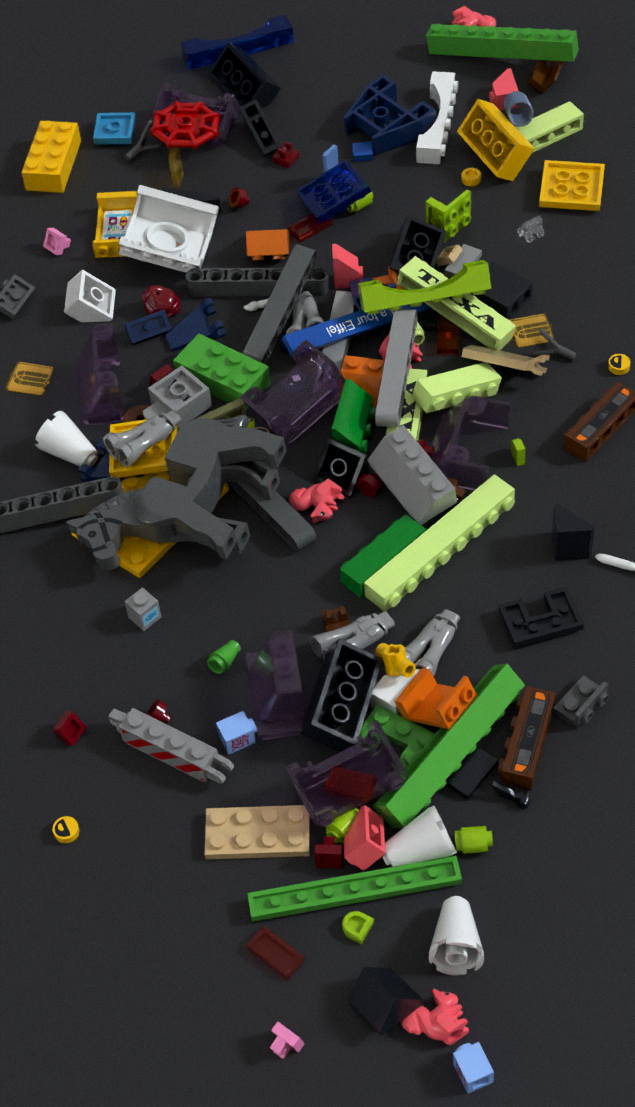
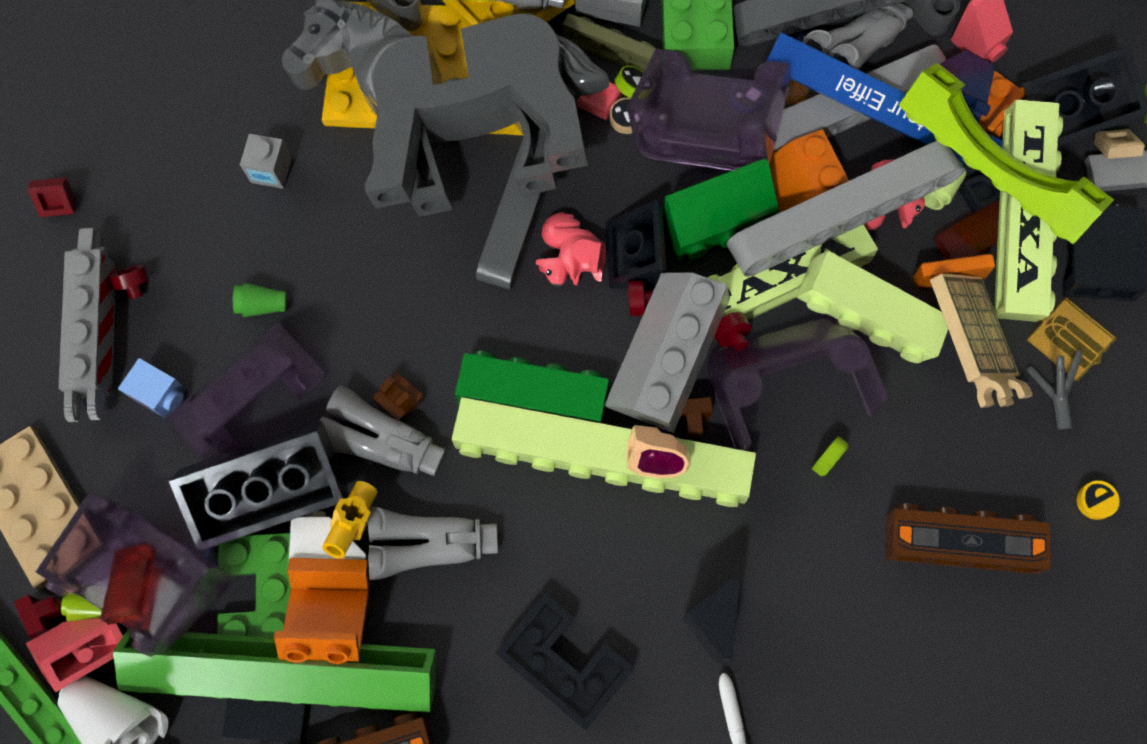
camera: 55 degrees right, 20 degrees up
none -> light nougat rock [626,425,691,478]
none -> orange tile [913,254,995,289]

